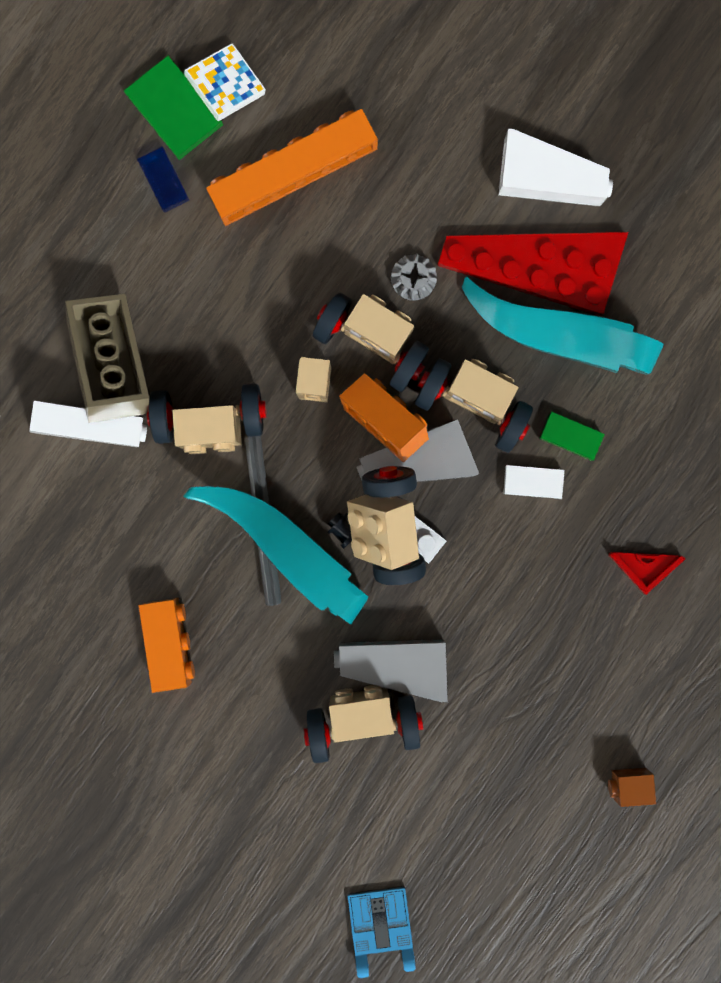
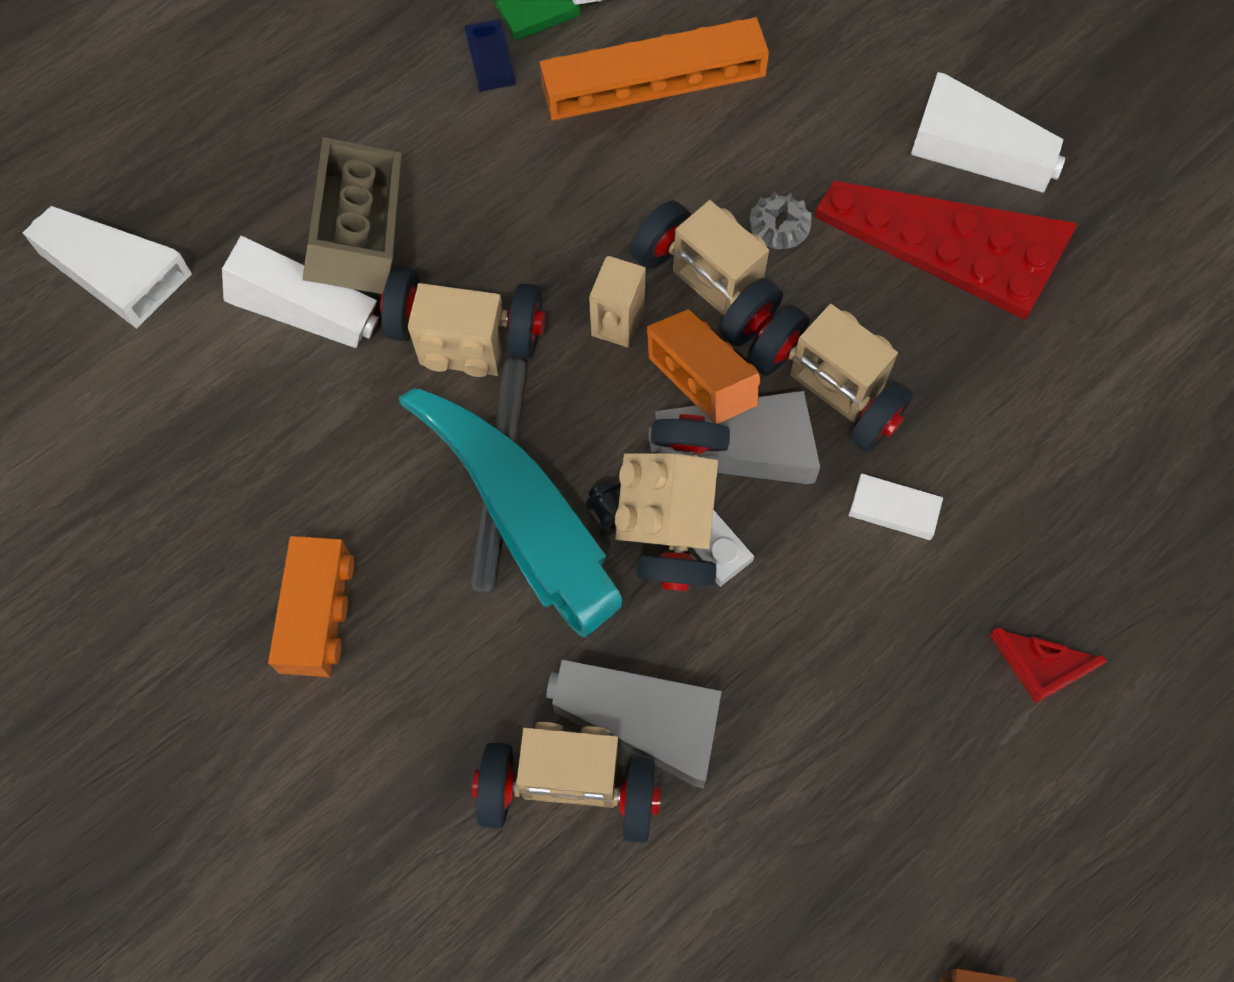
camera: 15 degrees right, 20 degrees down
teal animal [462,277,664,375] -> none
green tile [539,412,605,461] -> none

